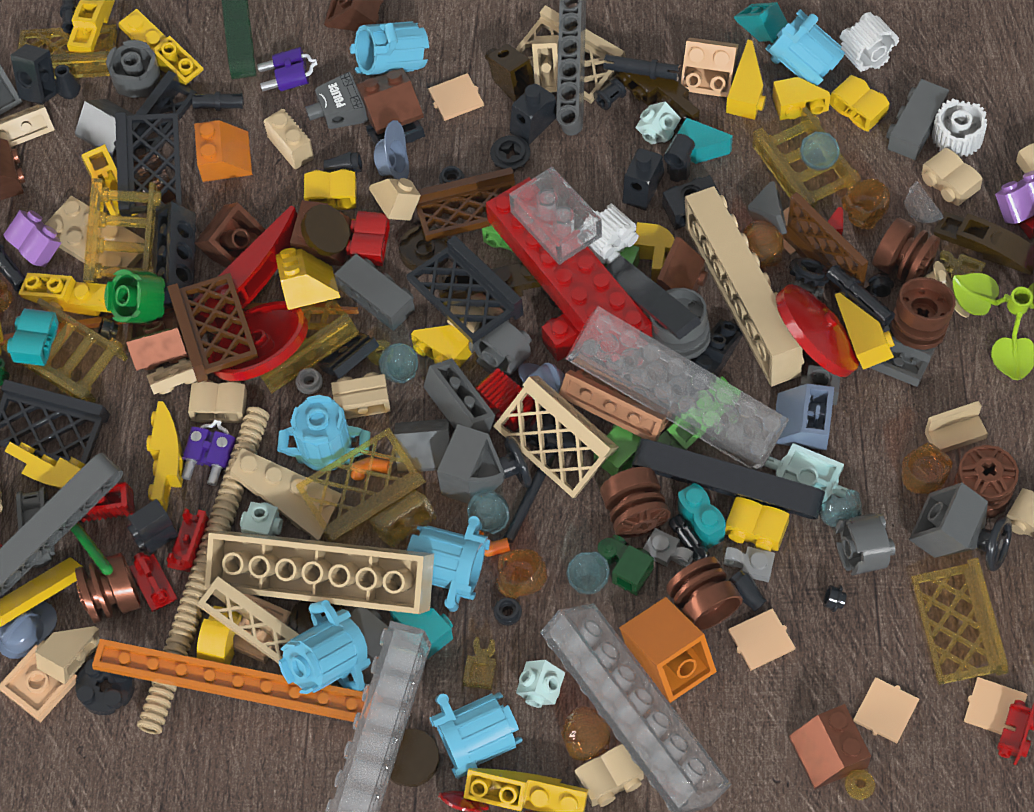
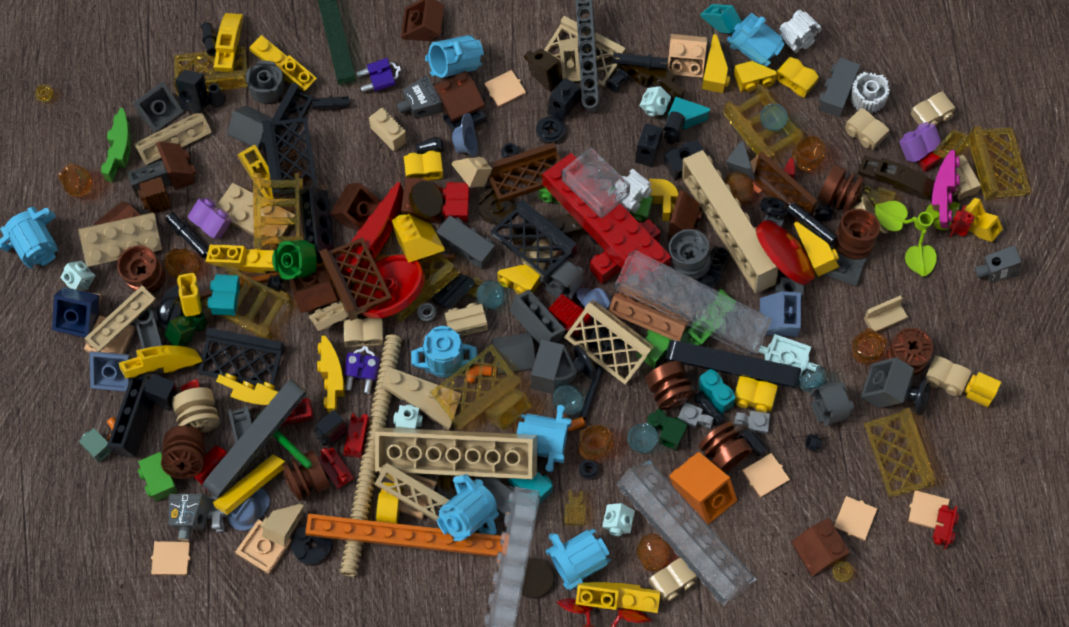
camera: 10 degrees left, 5 degrees up
orange slope [194,120,252,182] -> none
black tile [605,256,701,340] -> none
clear tile [904,181,944,223] -> none

